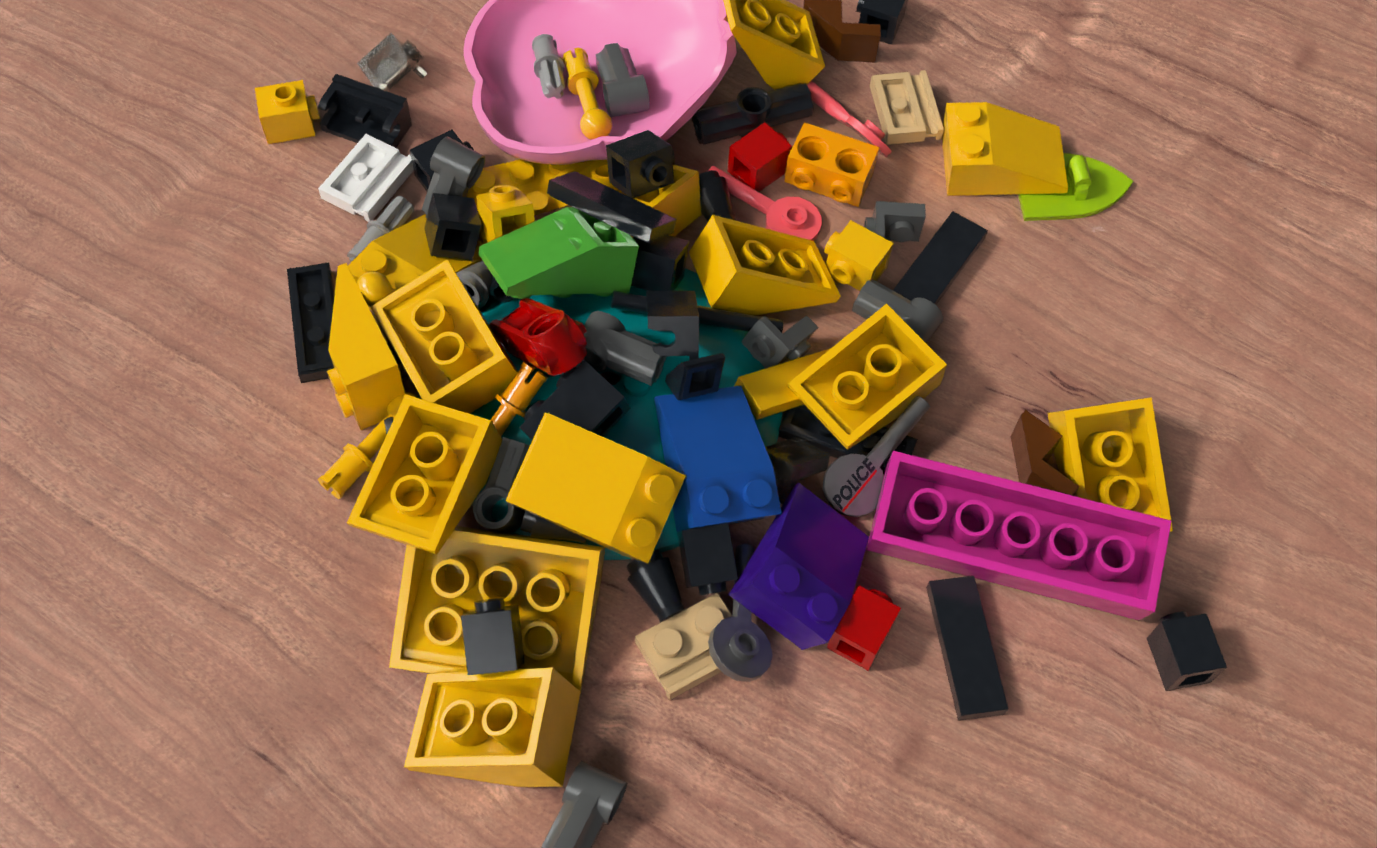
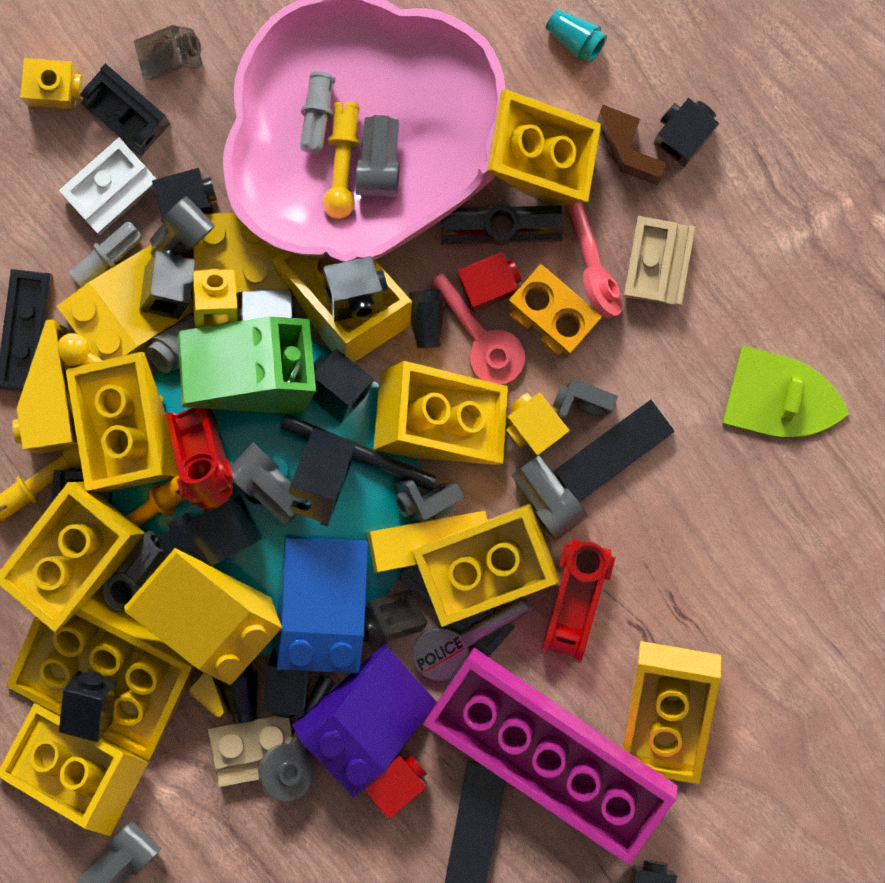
camera: 25 degrees right, 25 degrees up
black tile [547,171,677,243] -> none
black slope [665,353,725,400] -> none
yellow slope [942,102,1068,196] -> none
reddish brown slope [1010,410,1079,496] -> none
none -> yellow slope [189,673,228,717]
none -> red piece [541,539,616,663]

